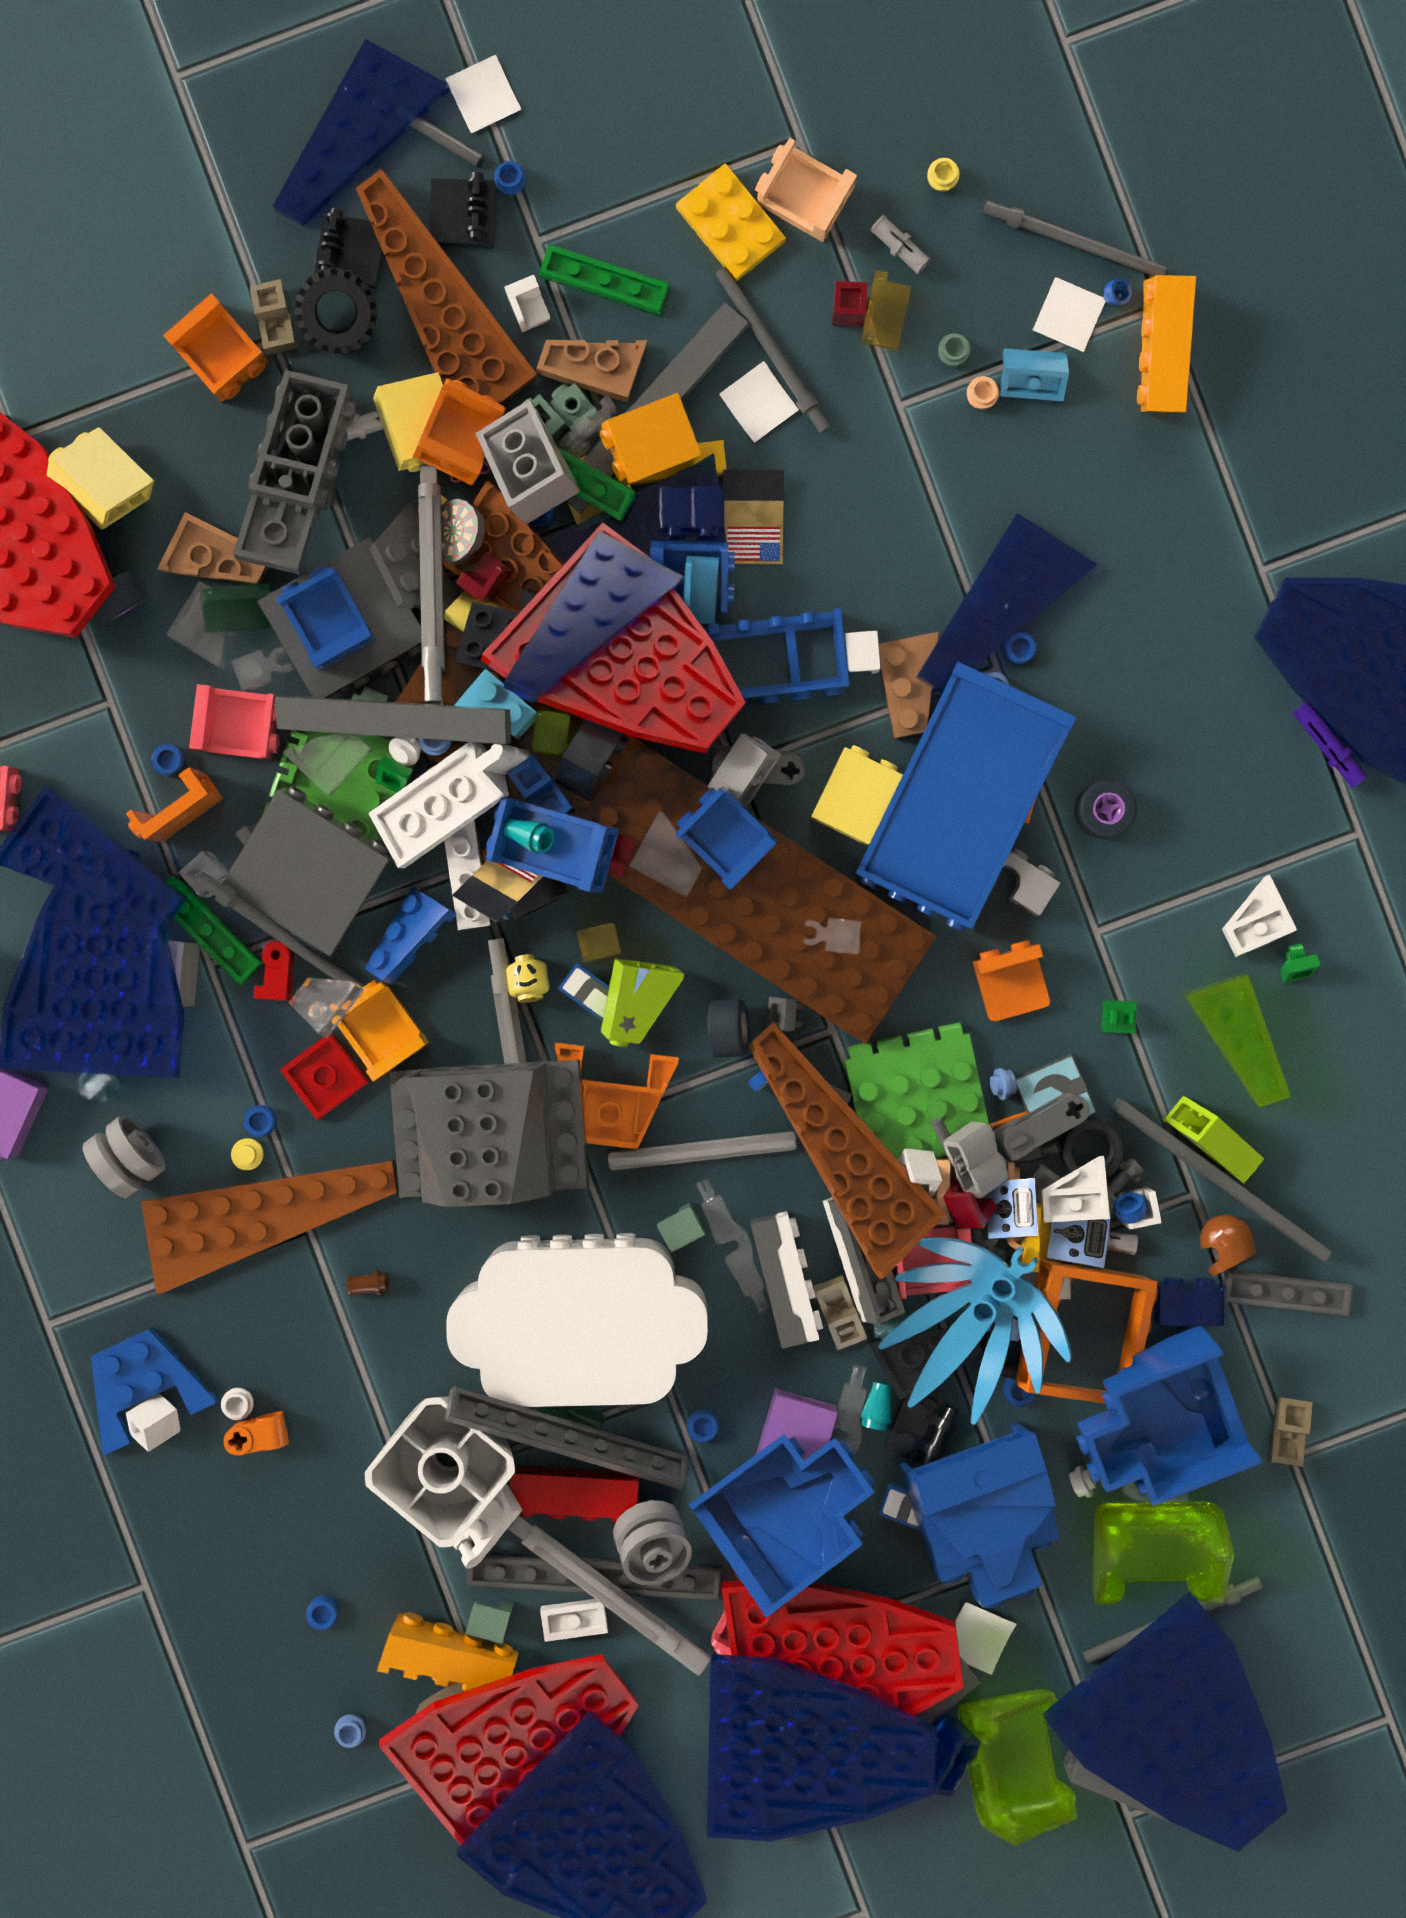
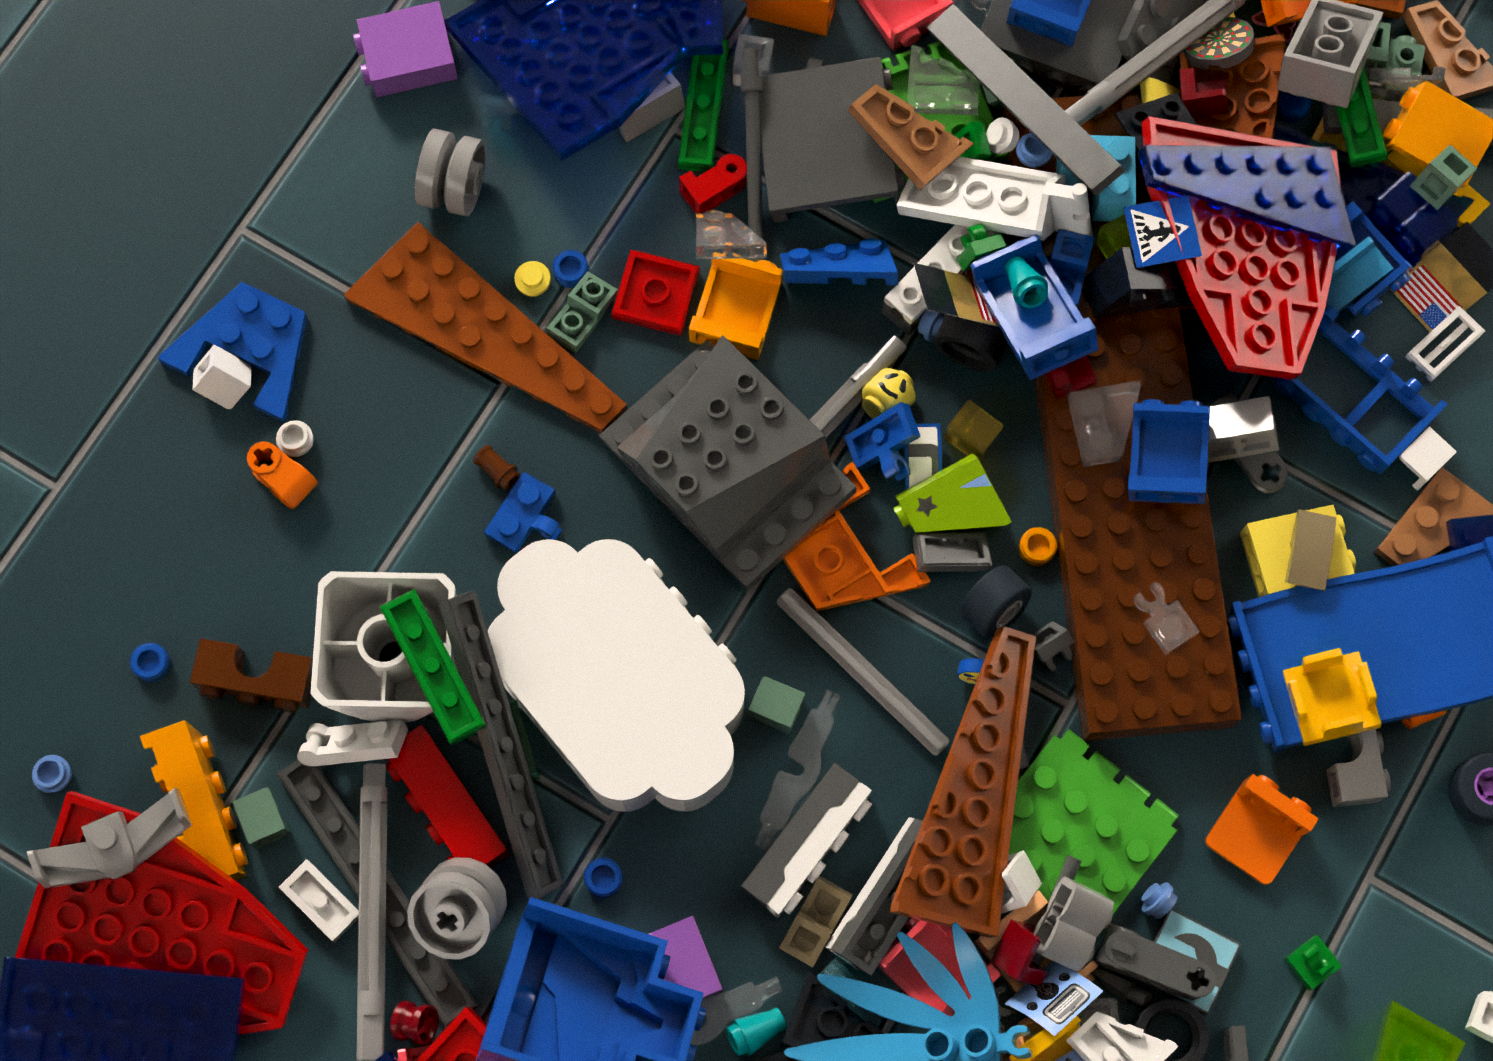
camera: 50 degrees right, 15 degrees down
none -> light grey plate [27,788,192,889]
none -> reddish brown arch [190,638,313,712]
none -> green tile [380,589,487,746]
none -> dark red wheel [390,1001,439,1045]
none -> blue plate [484,472,562,554]
none -> sand green slope [546,271,618,354]
none -> blue plate [844,402,921,481]
none -> medium nougat wing [847,84,974,191]
none -> dark grey plate [912,532,992,572]
none -> green tile [957,224,1006,272]
none -> light orange tile [1019,527,1057,566]
none -> blue sticker [1123,195,1202,268]
none -> yellow panel [1283,648,1382,746]
none -> dark tan slope [1285,509,1336,591]
none -> white tile [1405,306,1485,382]
none -> sand green brick [1410,145,1478,210]

